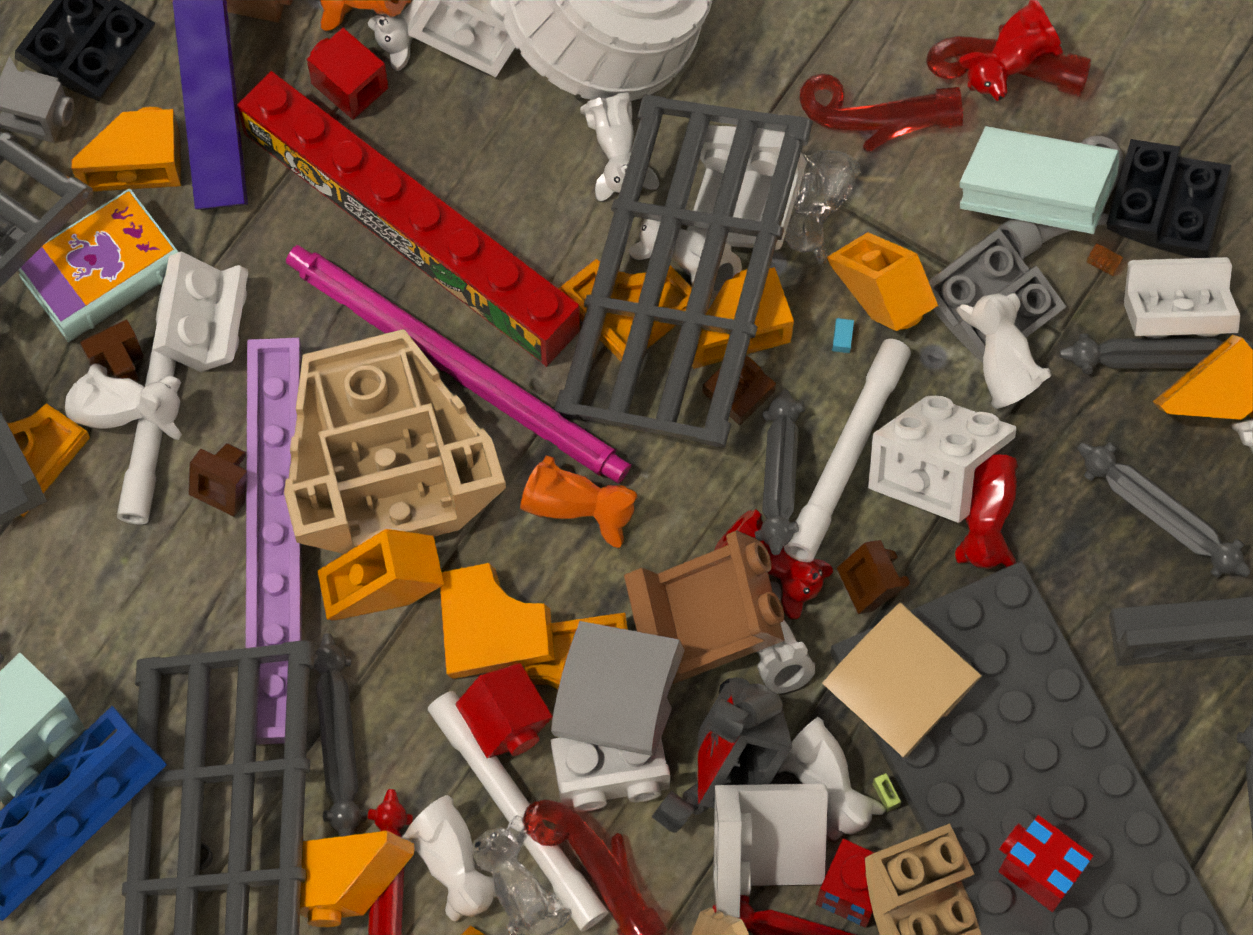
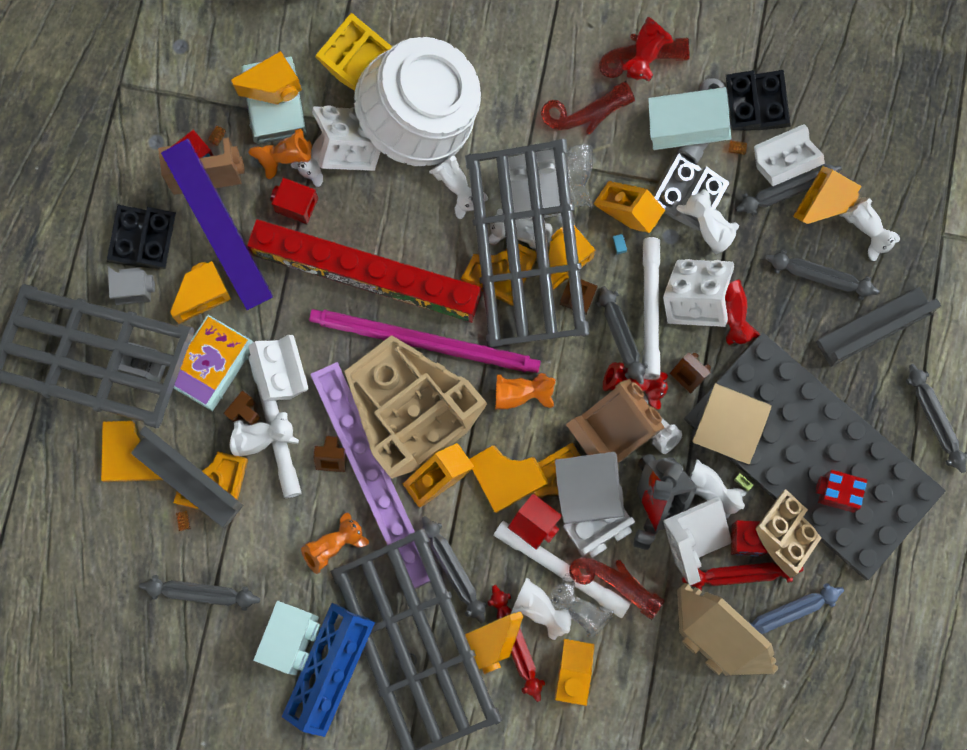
camera: 20 degrees left, 10 degrees up
none -> orange animal [301,513,369,574]

